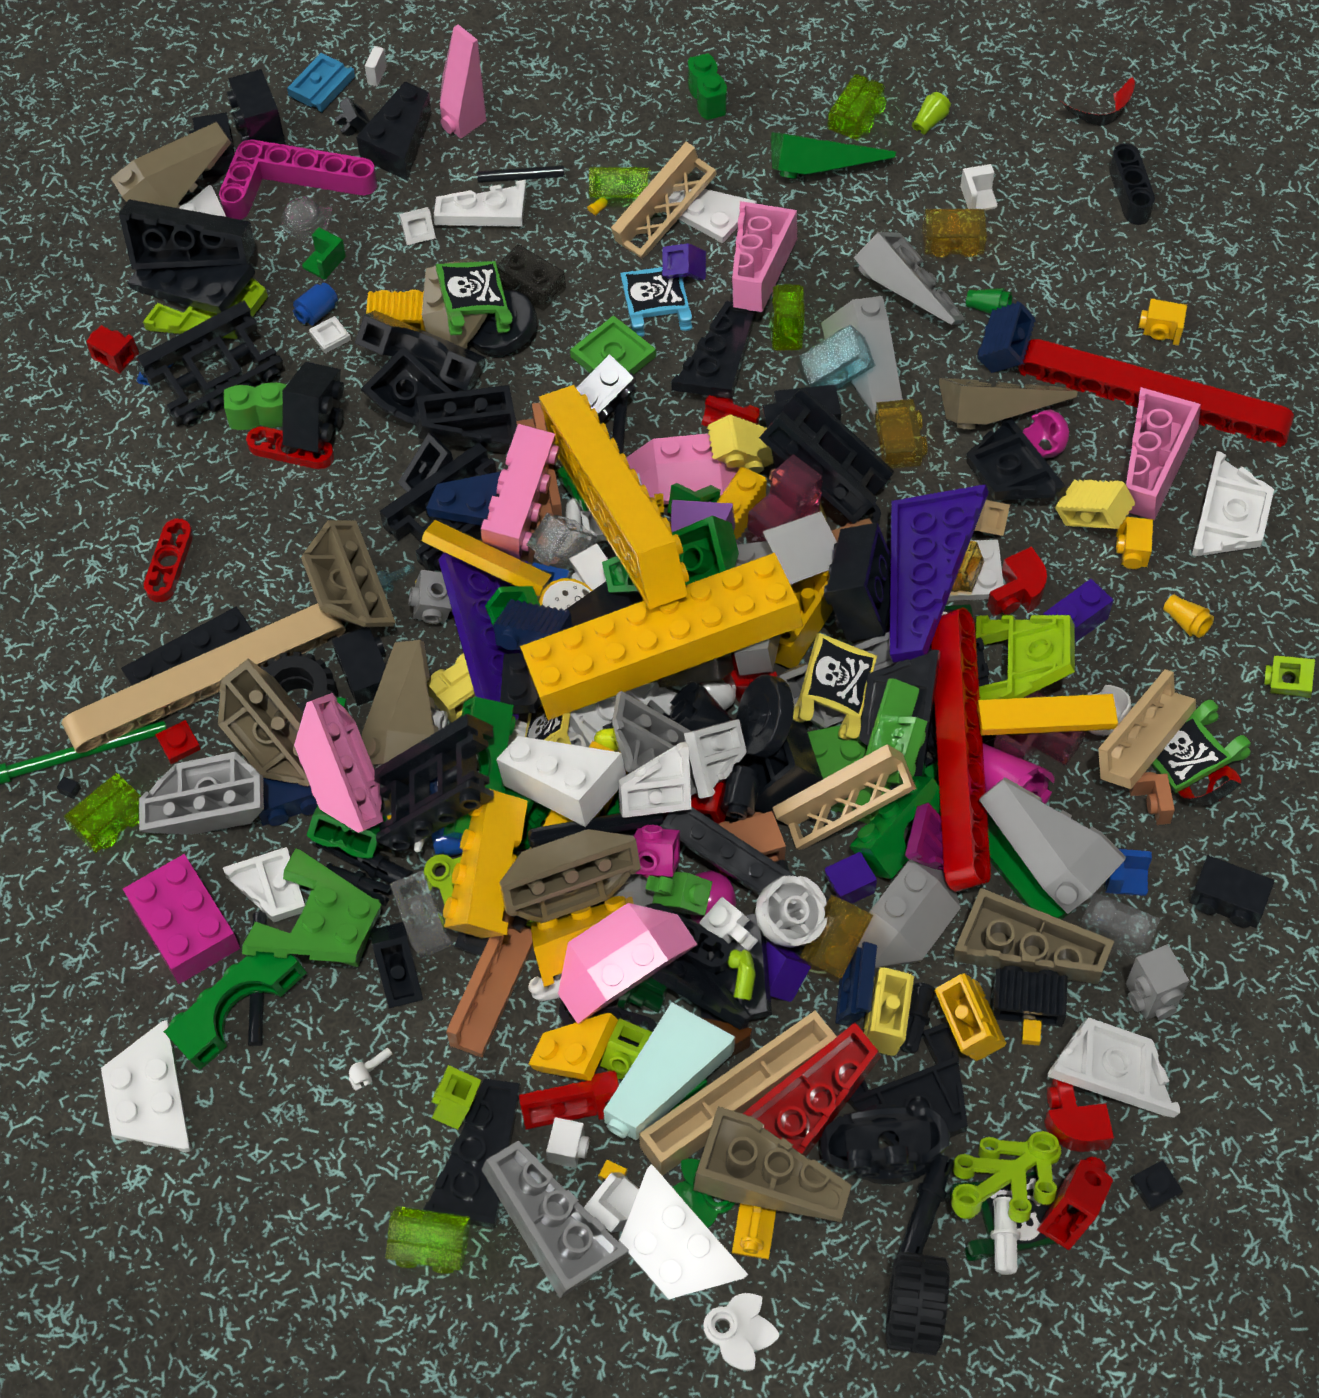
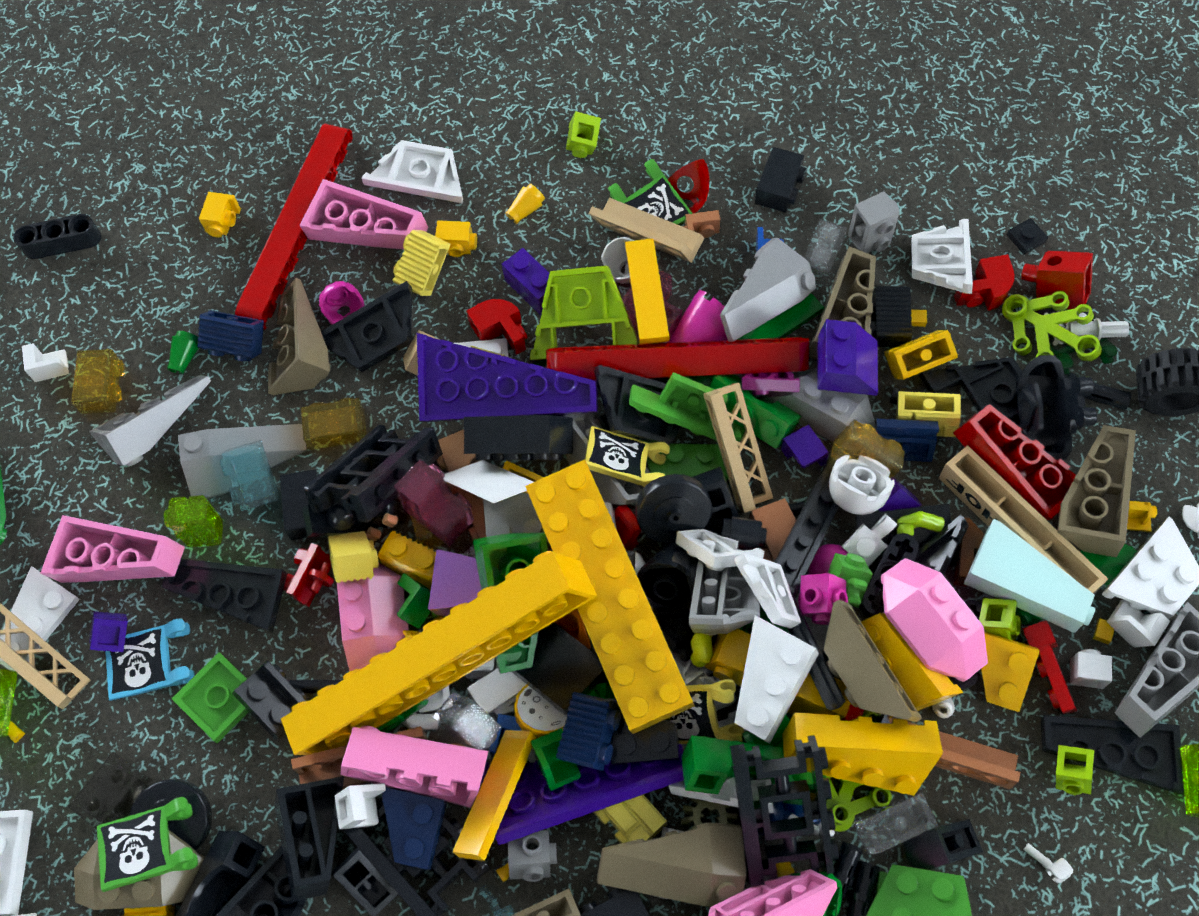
camera: 90 degrees left, 5 degrees up
none -> white panel [335,783,386,829]
none -> dark purple slope [817,319,878,396]

